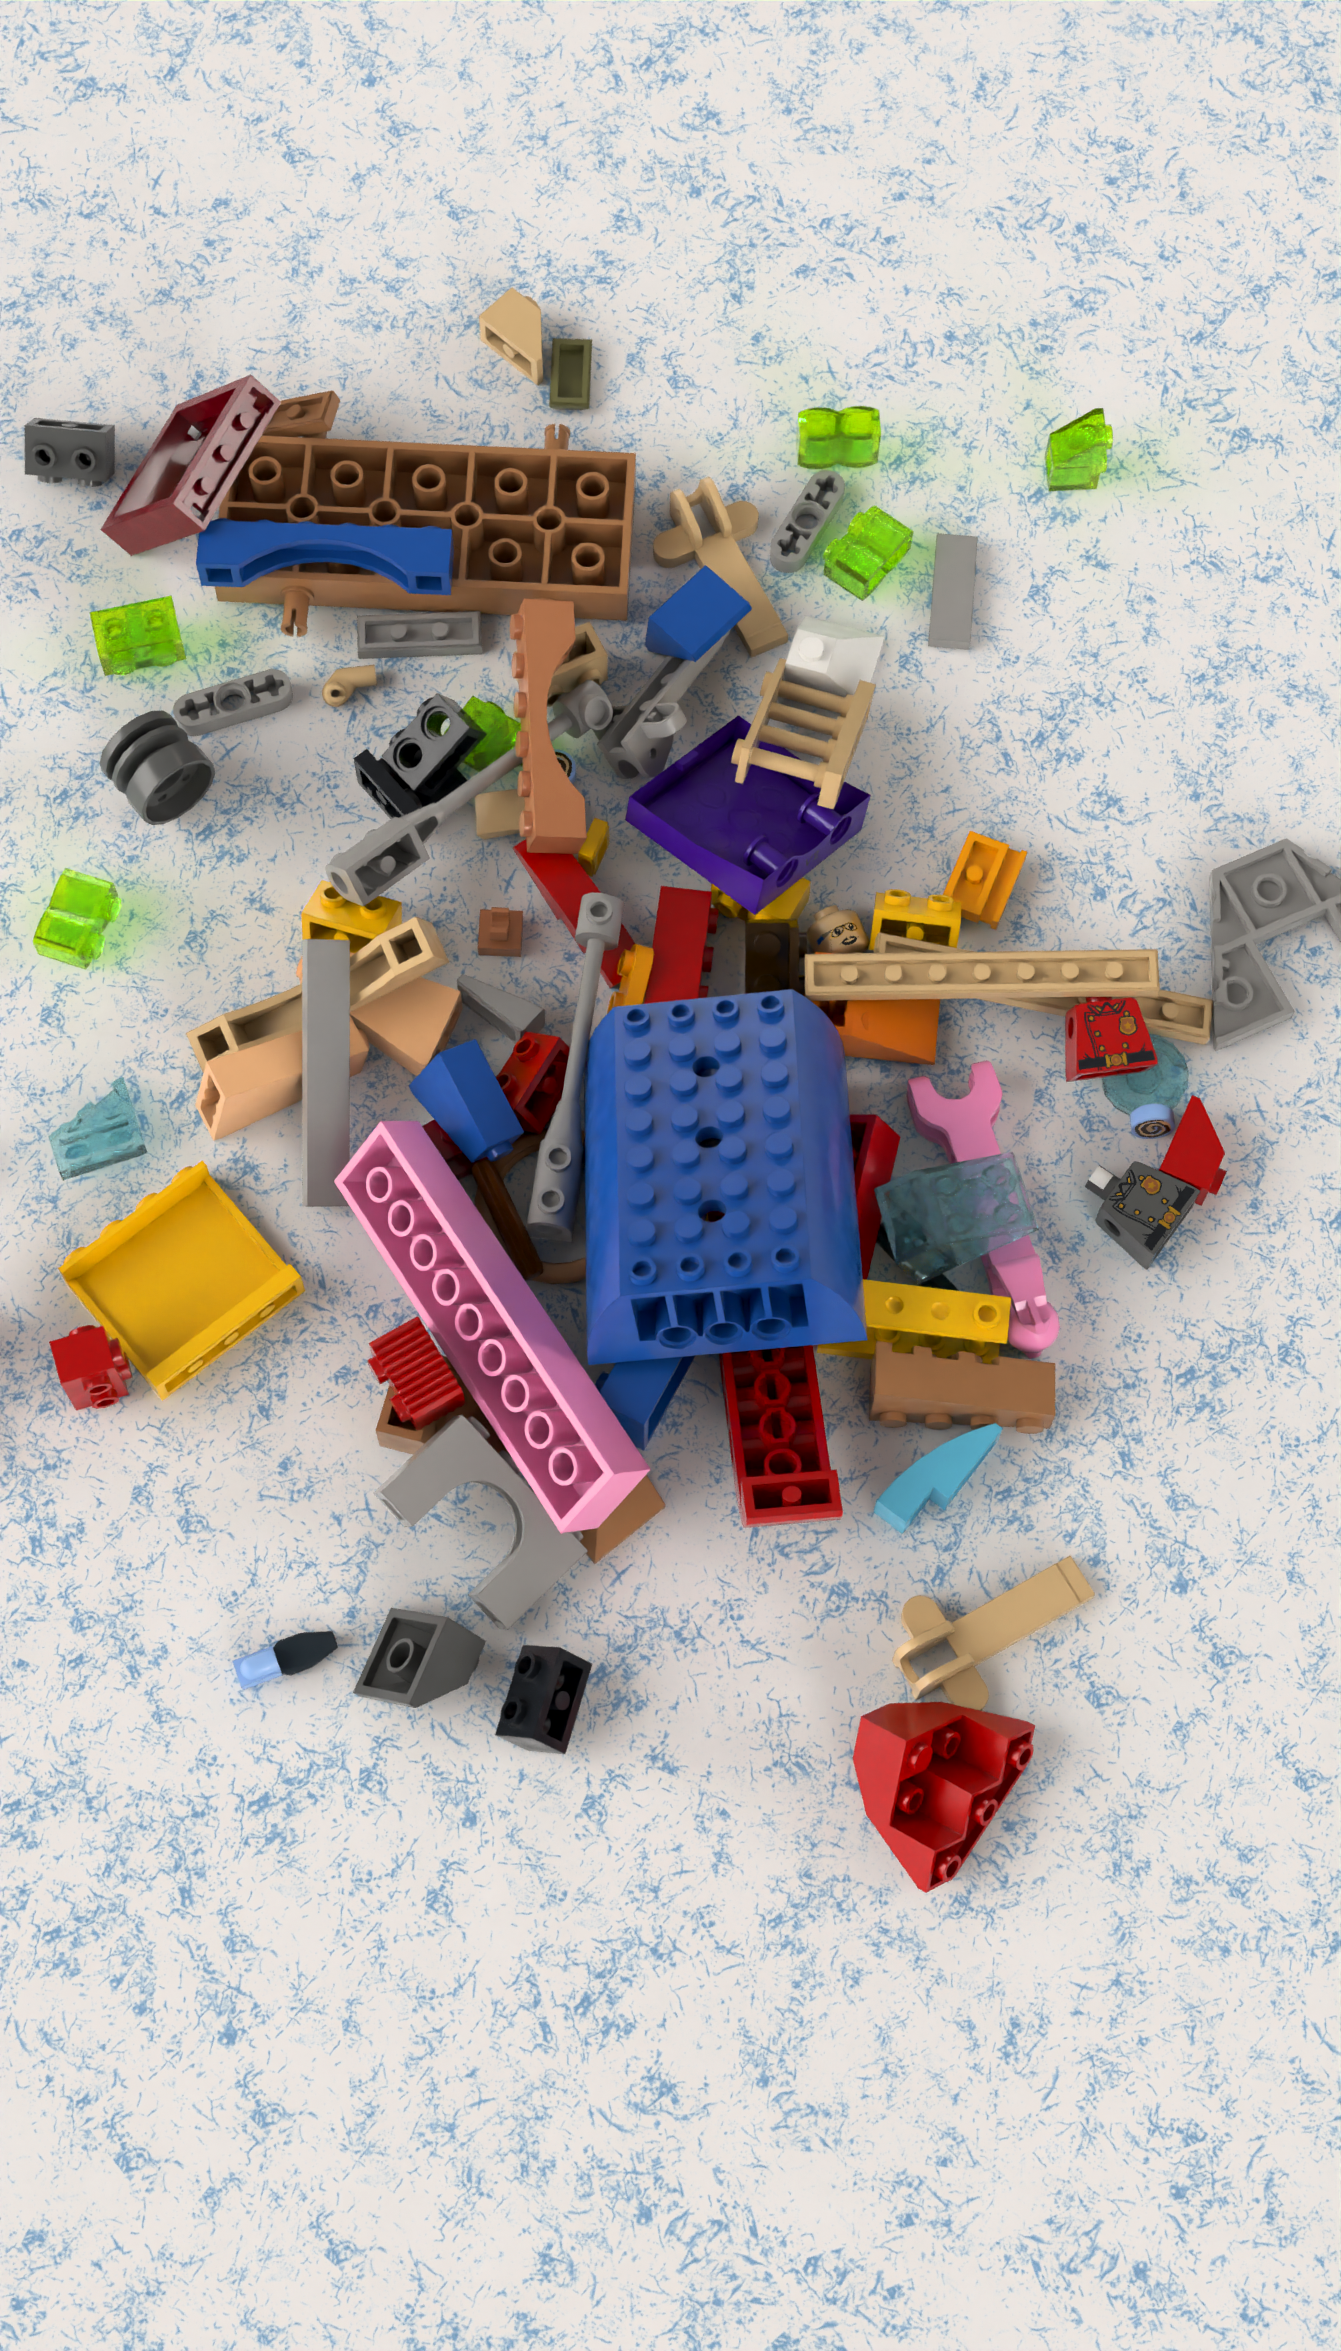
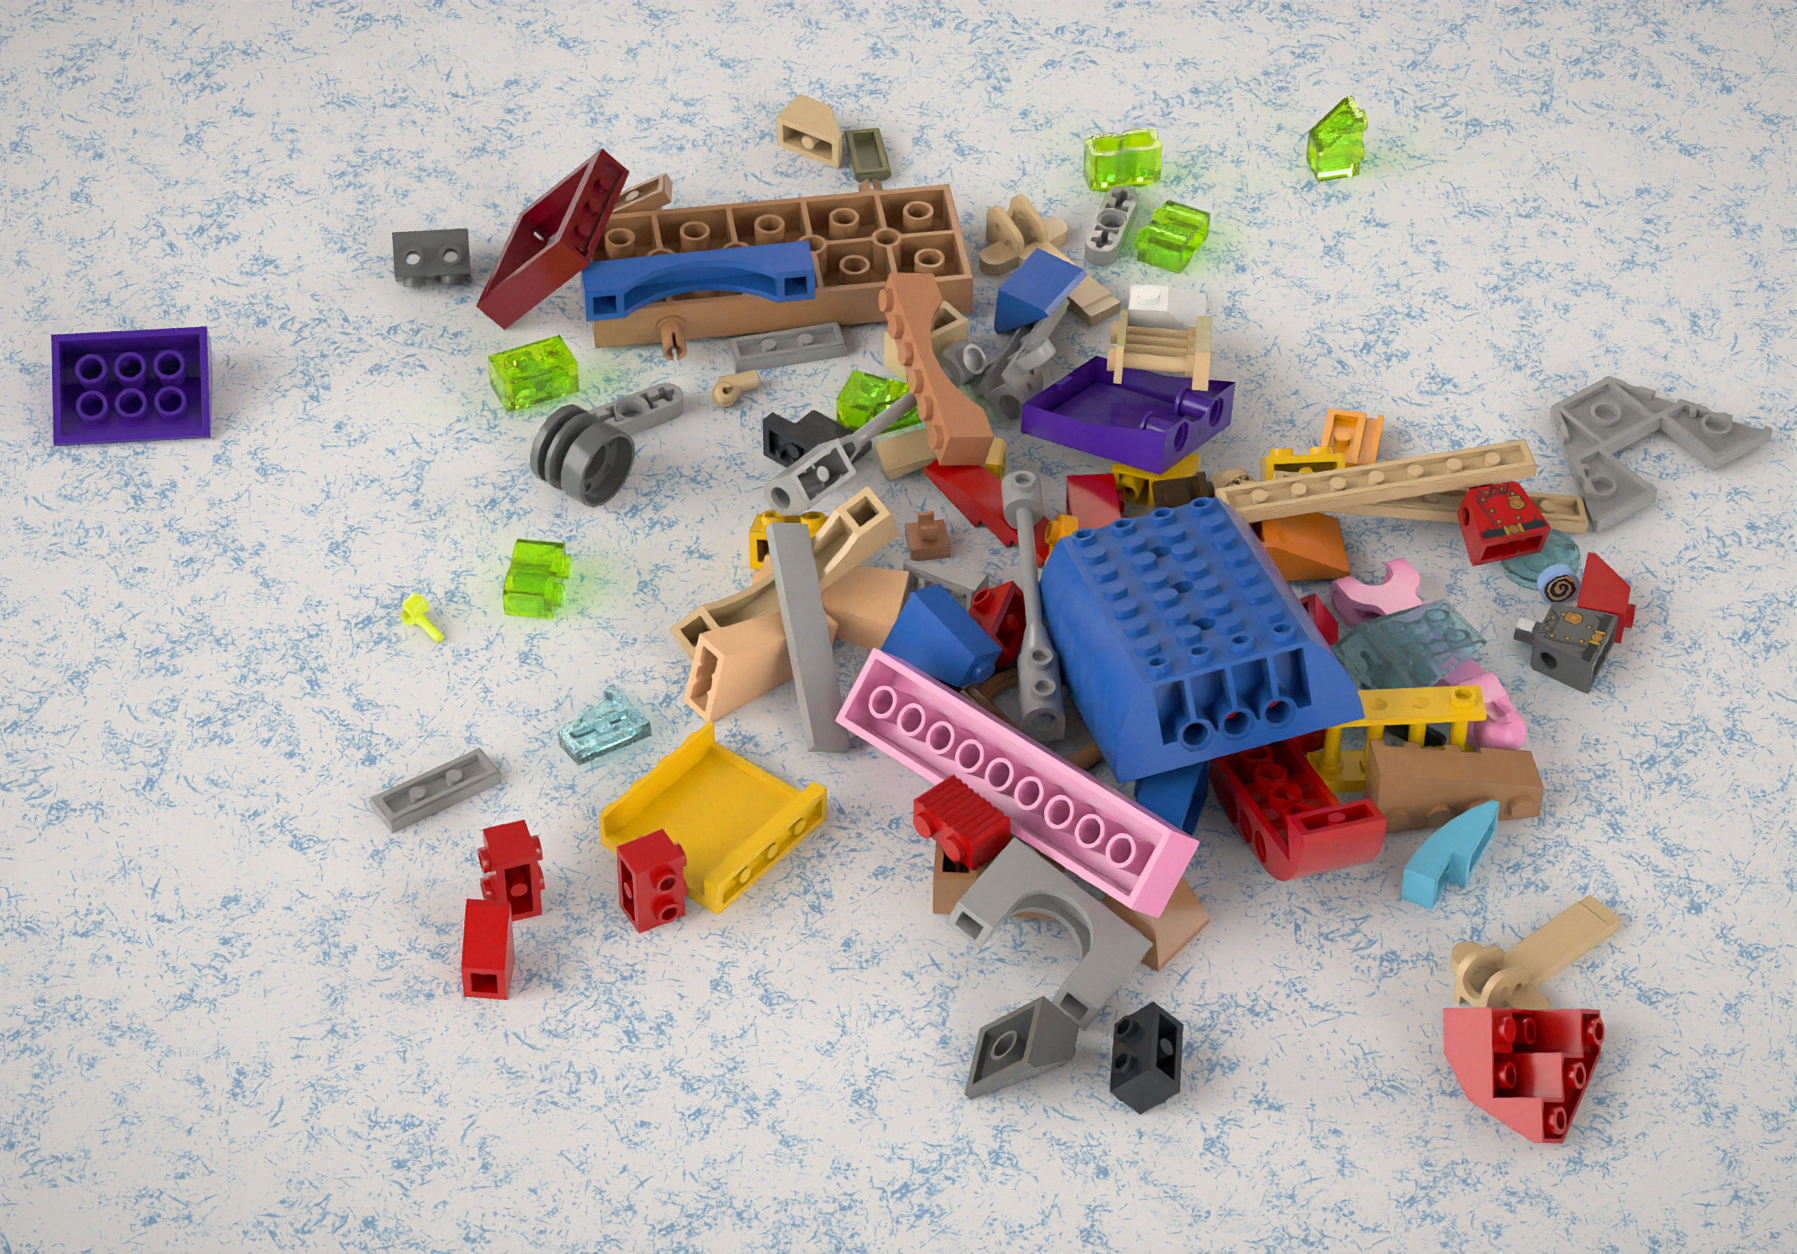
camera: 10 degrees left, 25 degrees down
piece [232,1631,338,1690] -> none
black brick [382,693,487,797] -> none
light grey tile [928,533,978,650] -> none

